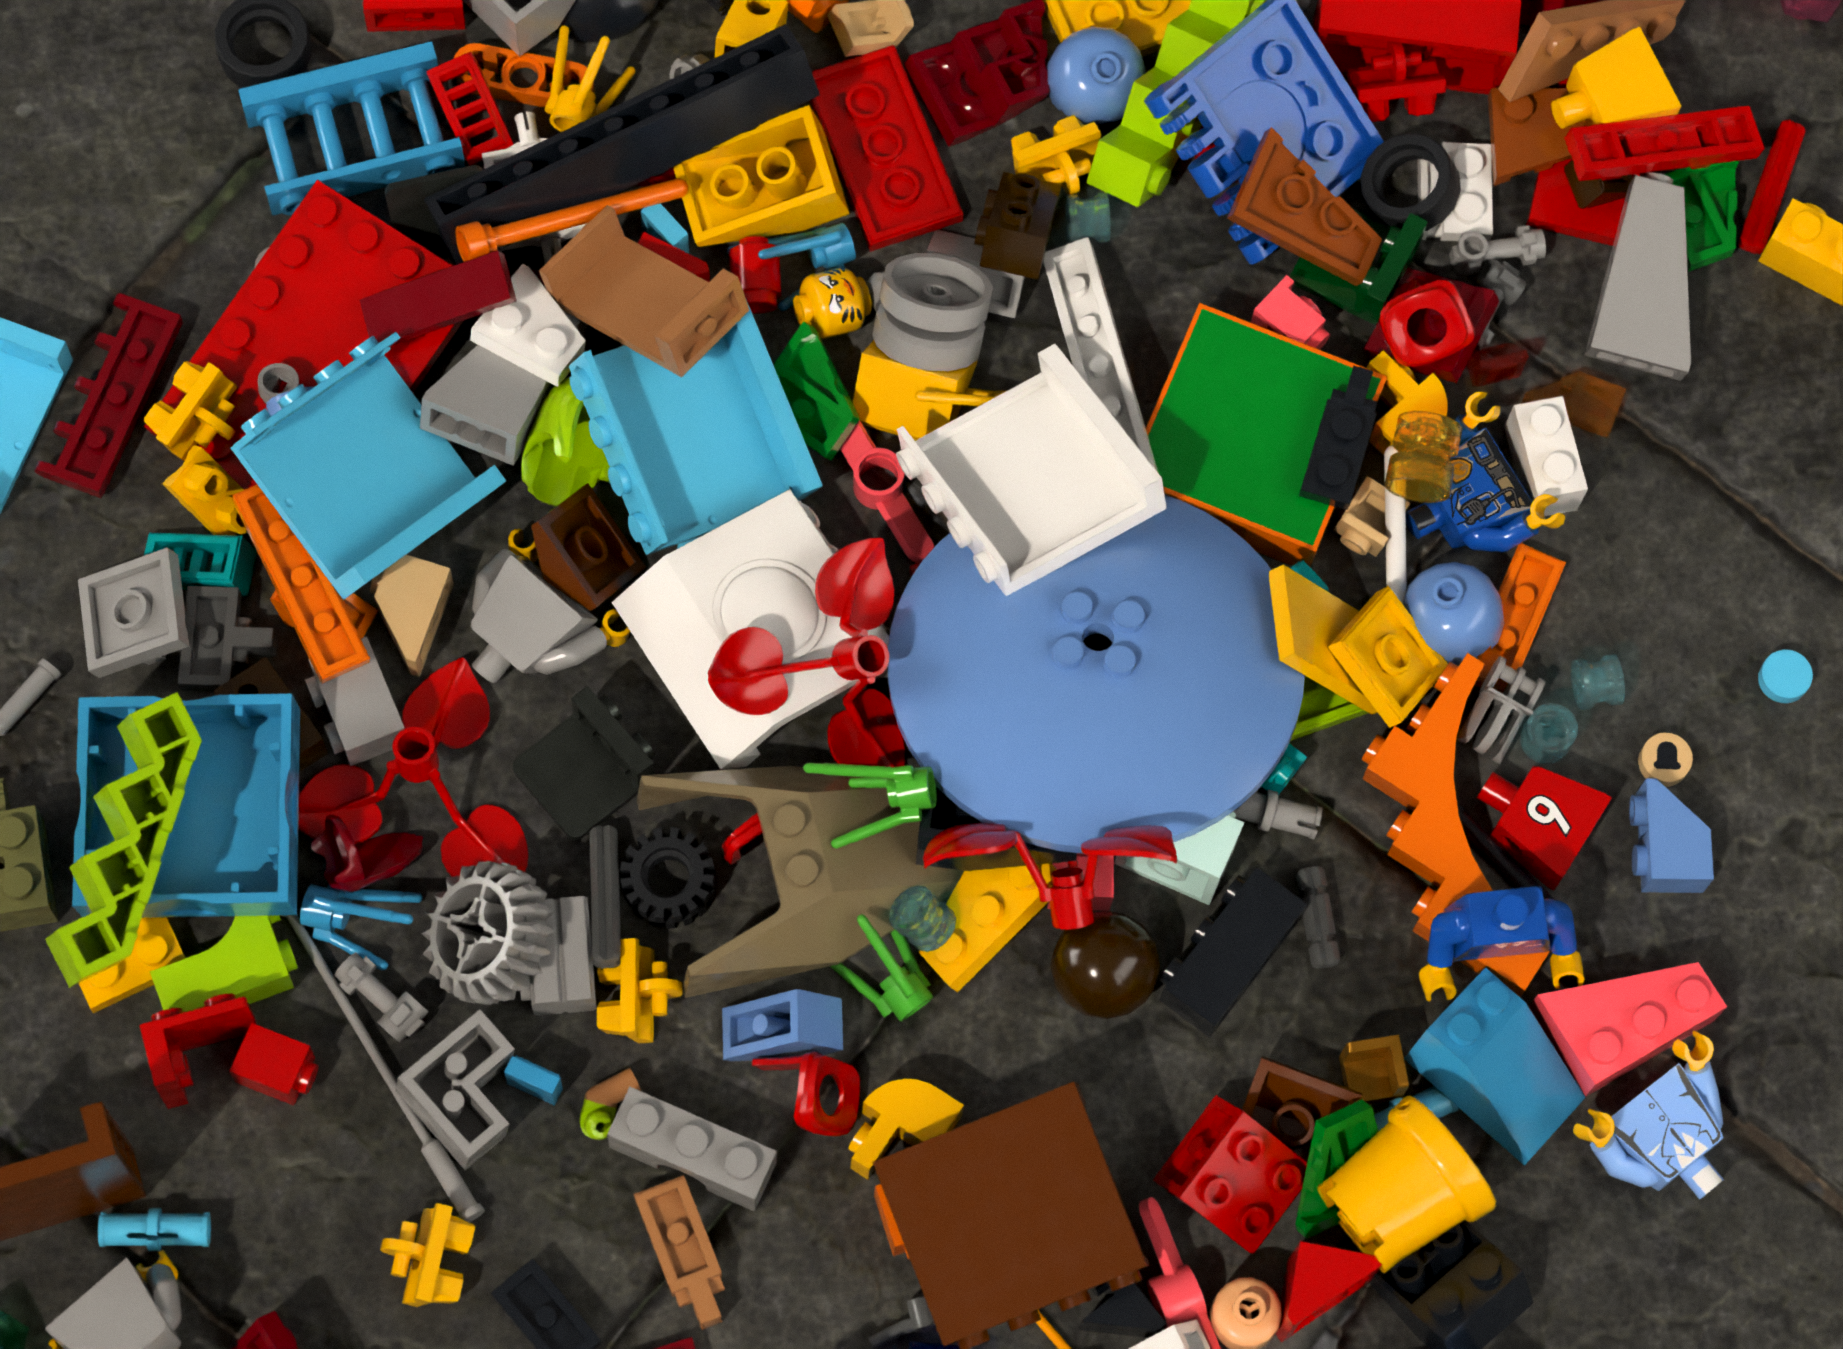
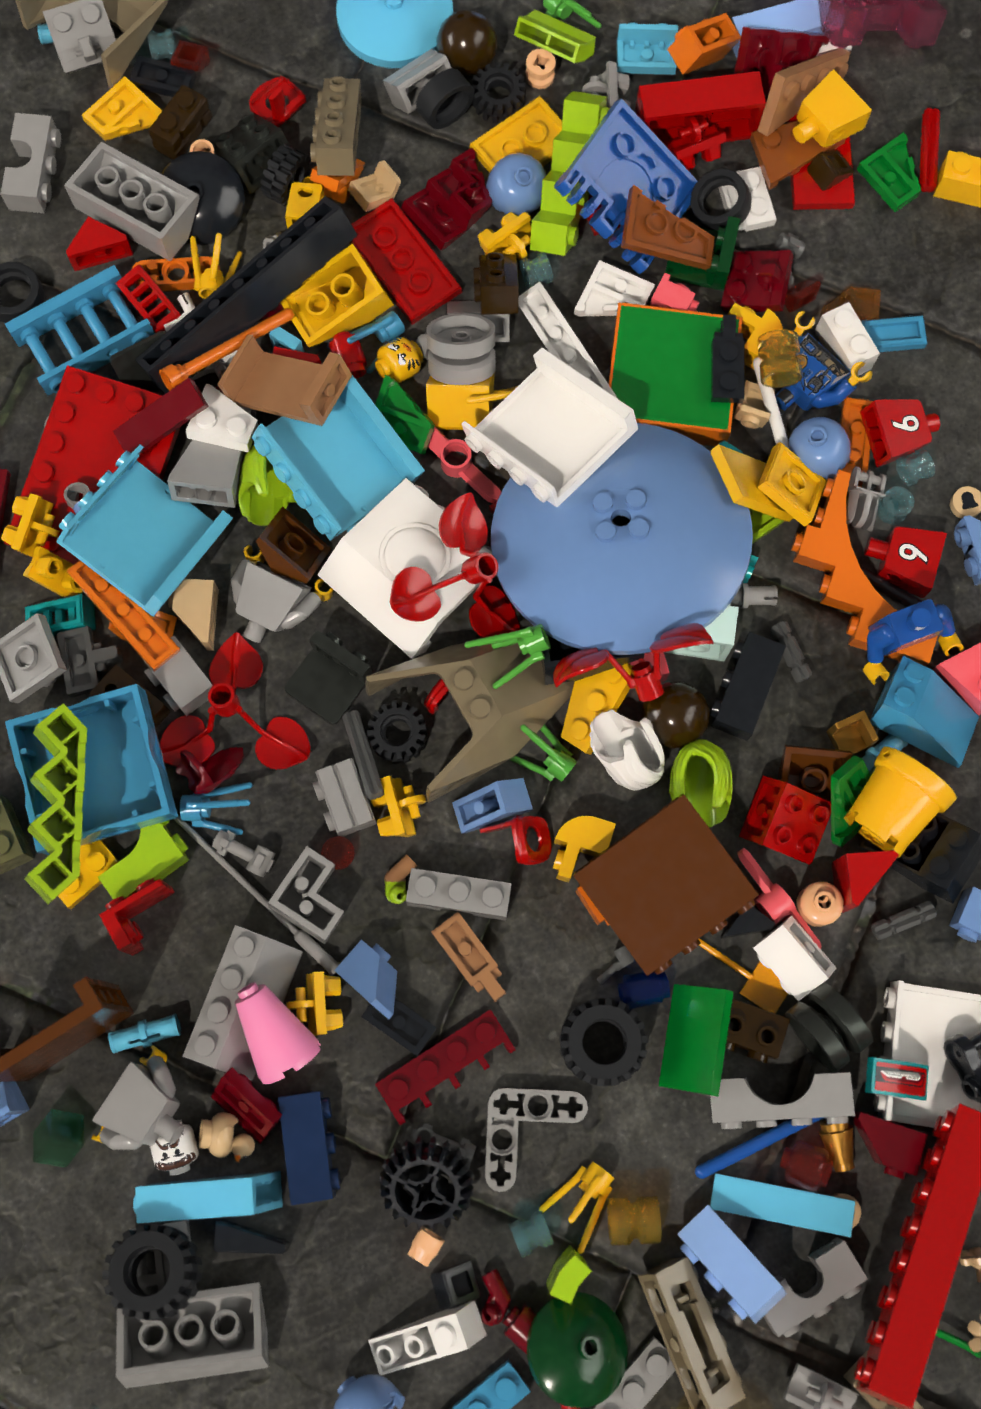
camera: 10 degrees left, 5 degrees up
red brick [229,1023,319,1106] -> none
light grey gear [421,861,555,1005] -> none
dark azure tile [504,1055,563,1106] -> none
clear light blue wheel [889,885,956,952] -> none
red piece [1380,279,1475,367] -> none
light grey bar [1449,226,1546,275] -> none
red hinge [1564,106,1765,181] -> none
light grey slope [1584,172,1691,381] -> none
none -> light grey slope [183,925,303,1081]
none -> bright pink cone [235,982,321,1084]
none -> clear red plate [321,836,355,870]
none -> medium blue slope [334,939,397,1019]
none -> white wing [574,260,655,316]
none -> white hair [589,709,665,791]
none -> lime hair [669,739,733,828]
none -> red torso [860,399,940,467]
none -> dark azure tile [861,315,928,352]

